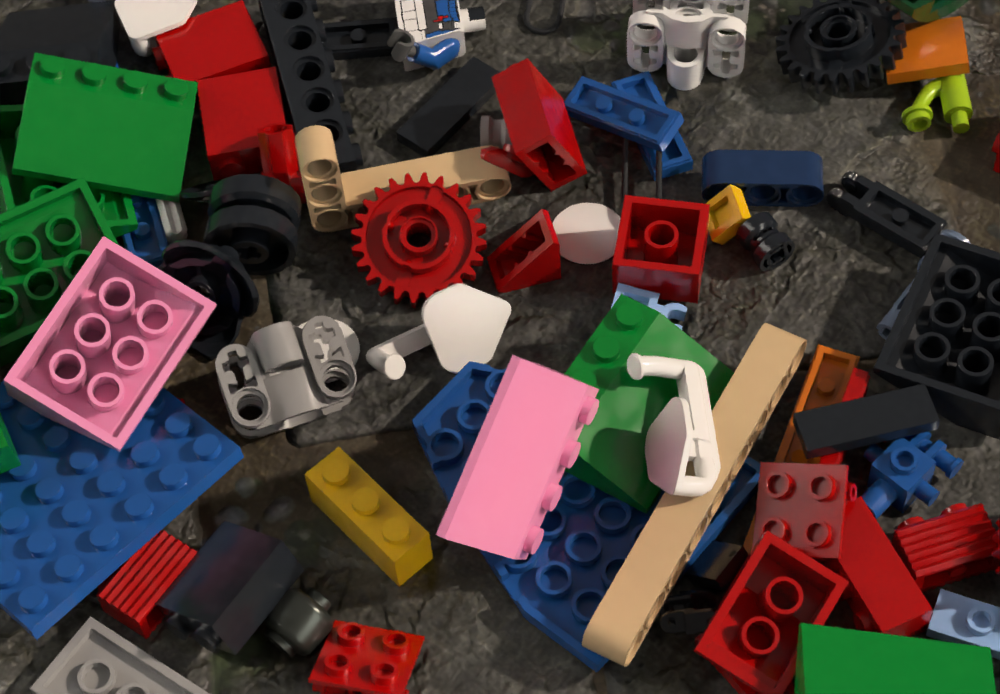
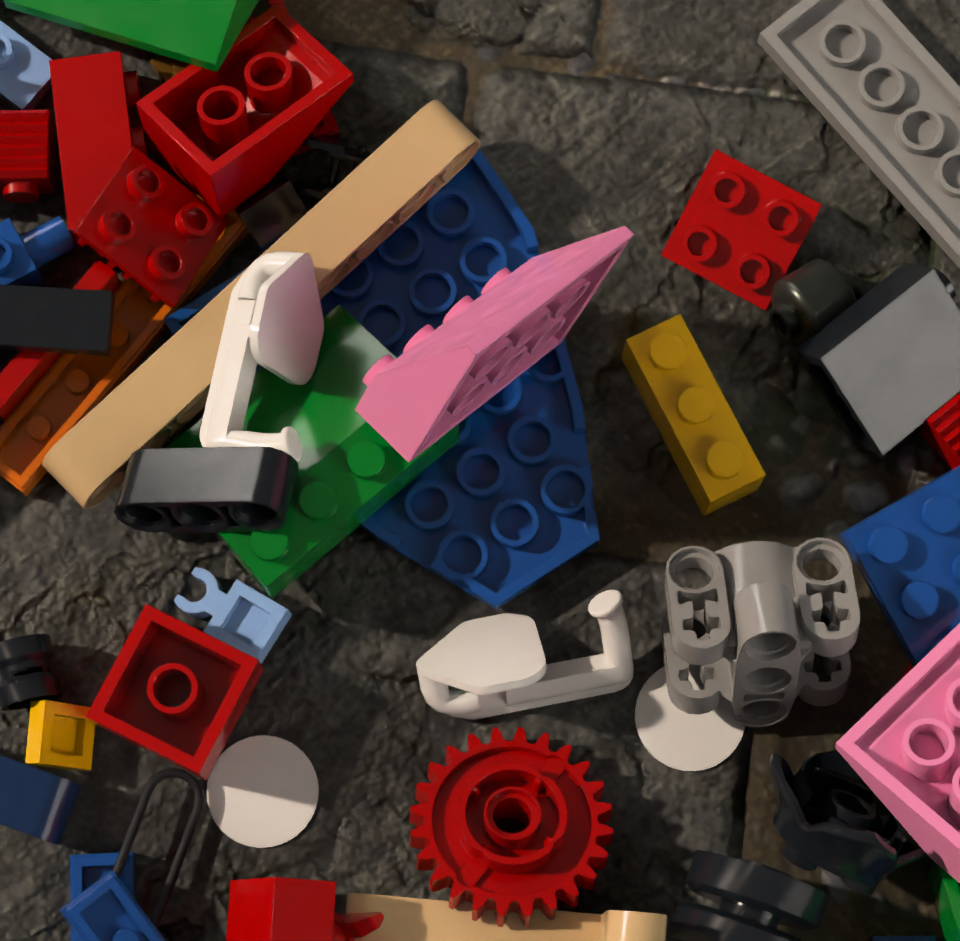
camera: 170 degrees left, 20 degrees up
red slope [487,209,561,293] -> none
none -> black beam [114,446,299,532]

